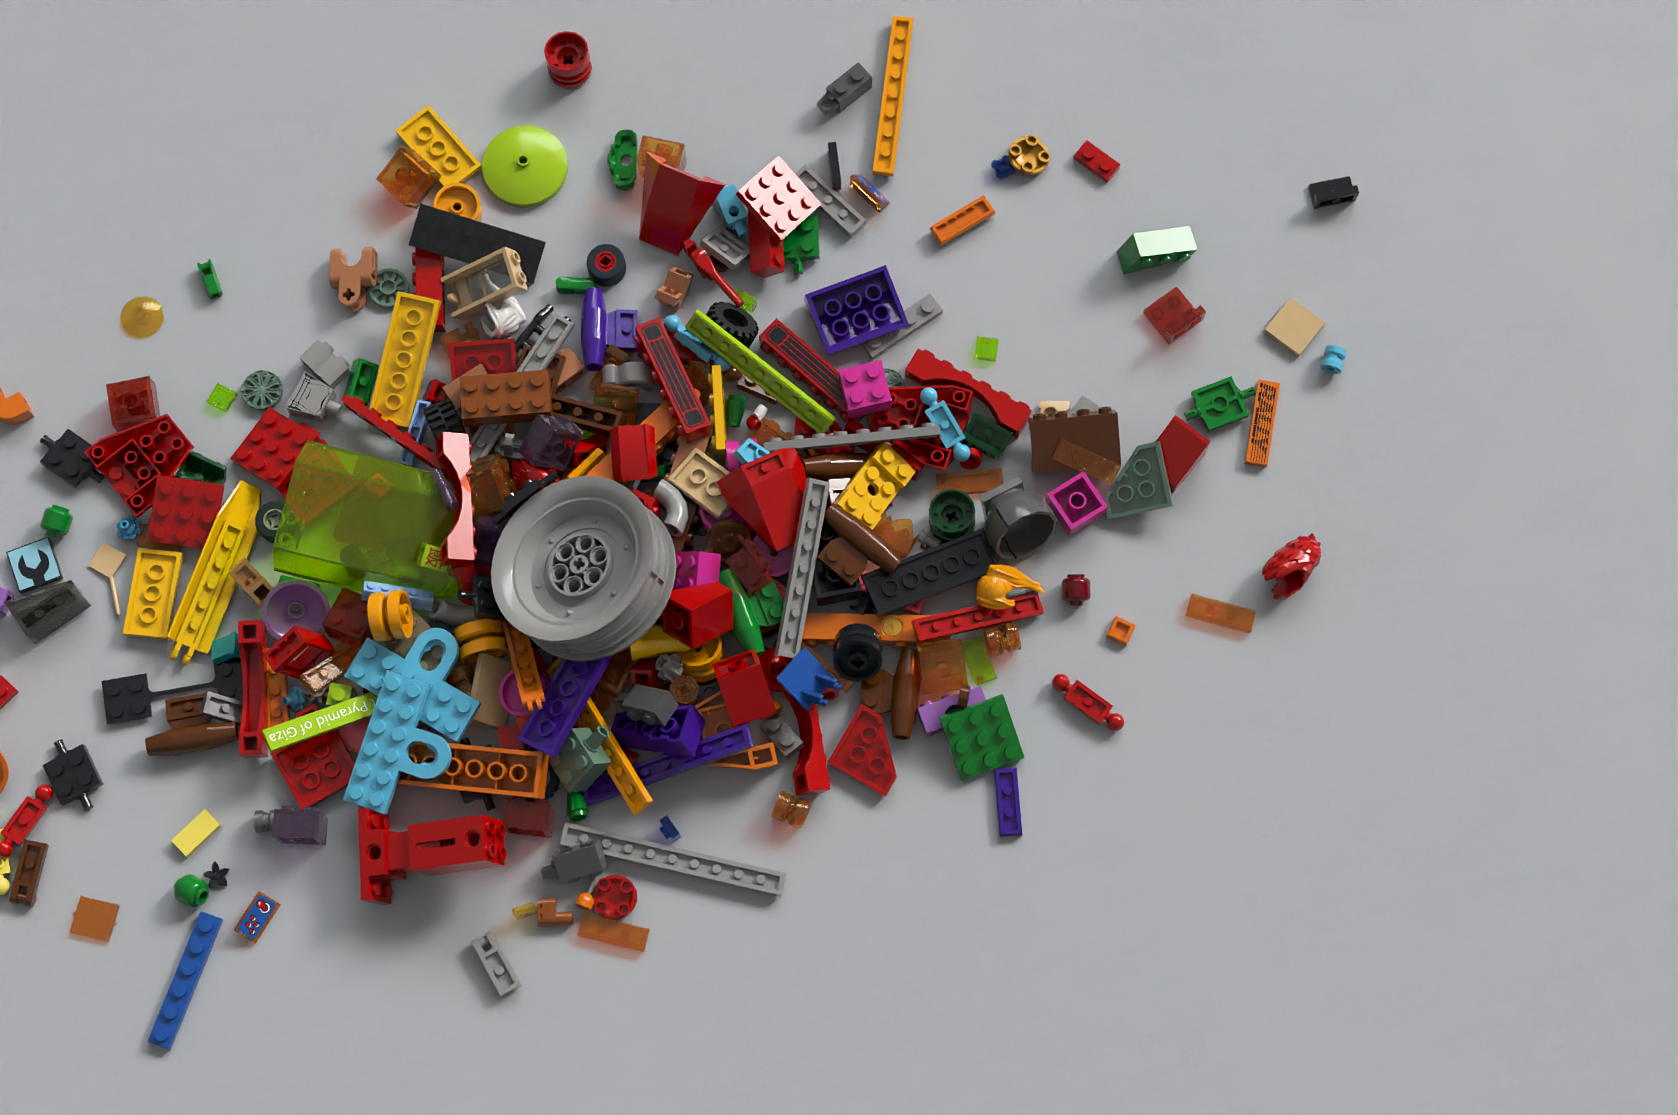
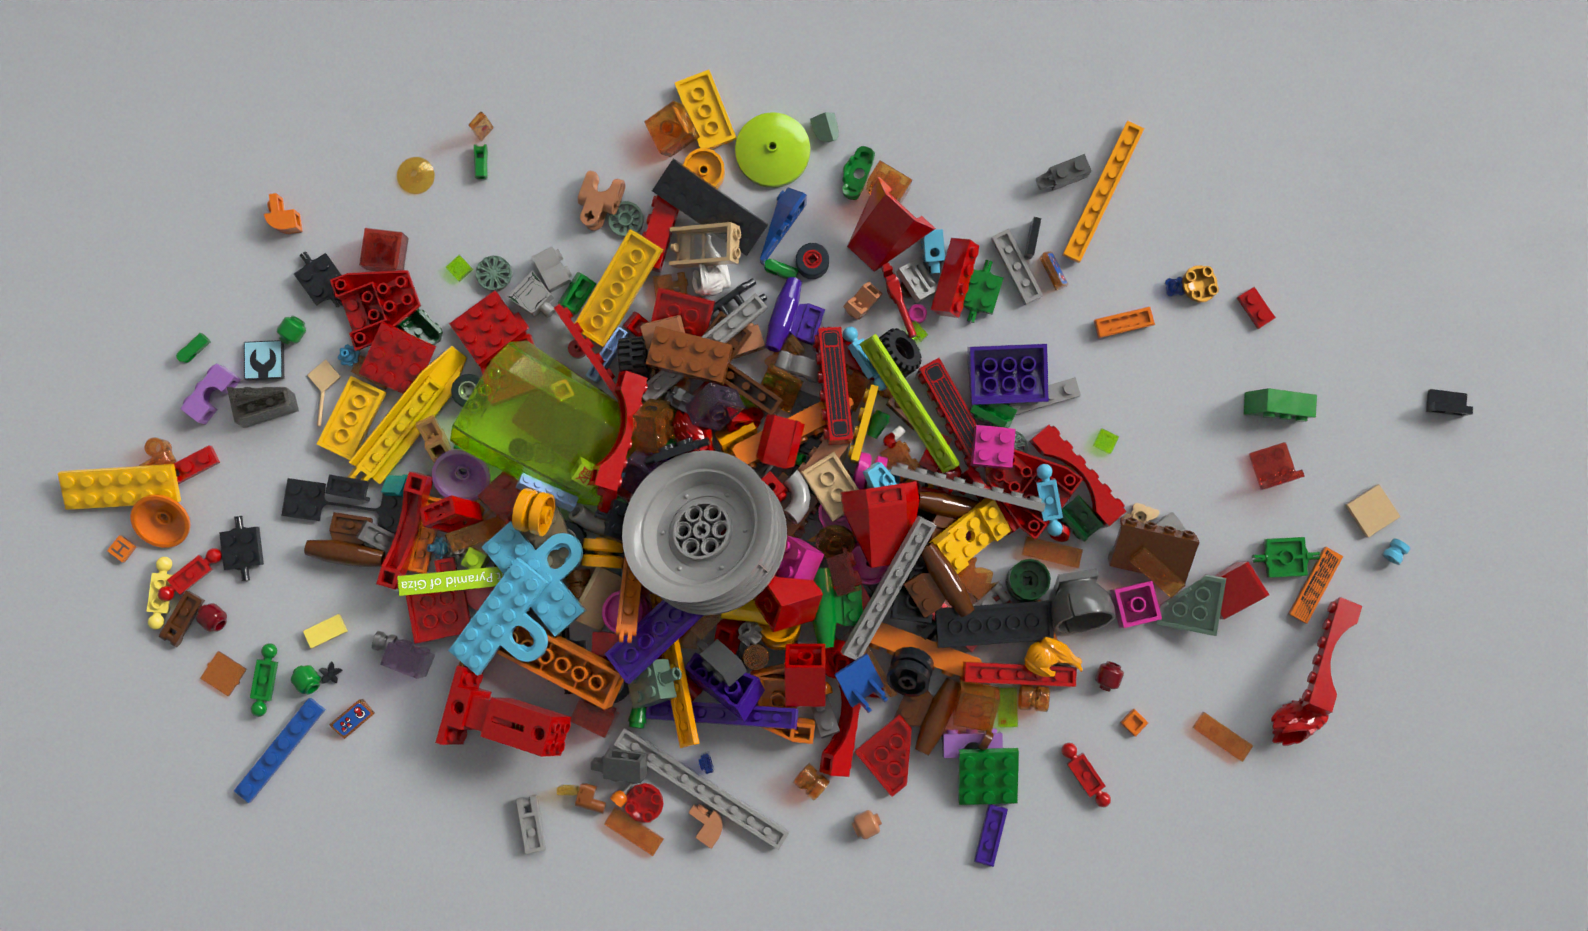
camera: 20 degrees right, 10 degrees up
pin [430,468,459,511] -> none
red wheel [544,31,592,88] -> none
plate [735,156,821,243] -> none
clear yellow tile [881,615,904,639] -> none
none -> dark red head [196,603,227,632]
none -> green plate [250,643,278,717]
none -> black panel [325,474,370,501]
none -> clear orange tile [468,112,494,141]
none -> red tile [568,339,586,359]
none -> nougat brick [689,804,723,849]
none -> blue wedge [760,187,807,265]
none -> sand green brick [810,112,839,142]
none -> nougat head [852,810,882,839]
none -> dark pink tile [908,304,927,324]
none -> green bracket [970,403,1017,428]
none -> red arch [1302,597,1362,716]

